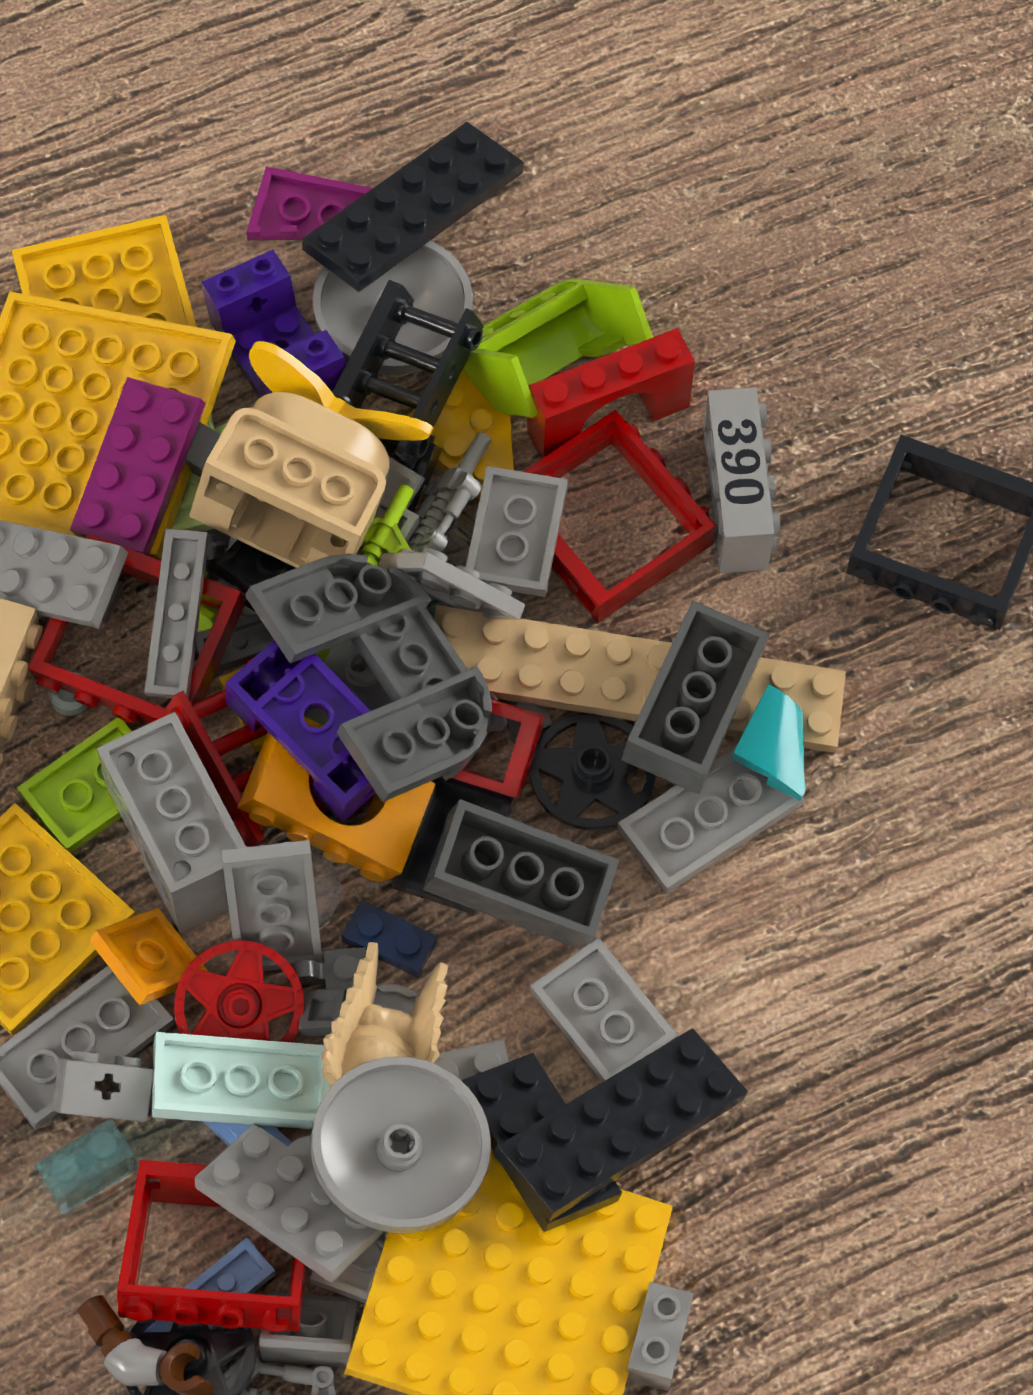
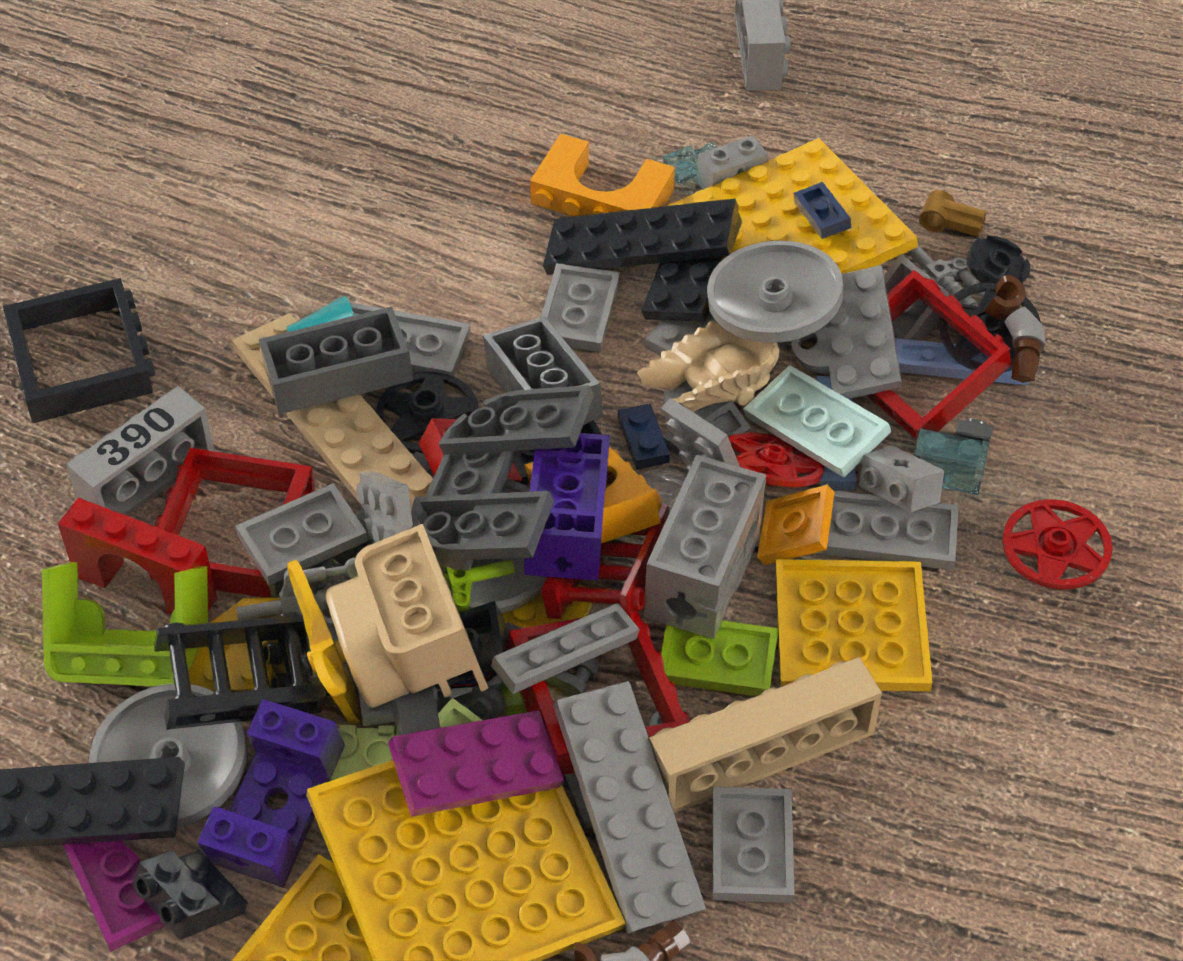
camera: 130 degrees left, 15 degrees down
none -> black plate [132,850,248,940]
none -> light orange arch [530,133,675,217]
none -> clear light blue plate [663,143,717,184]
none -> dark blue plate [793,182,852,239]
none -> dark grey plate [954,418,994,448]

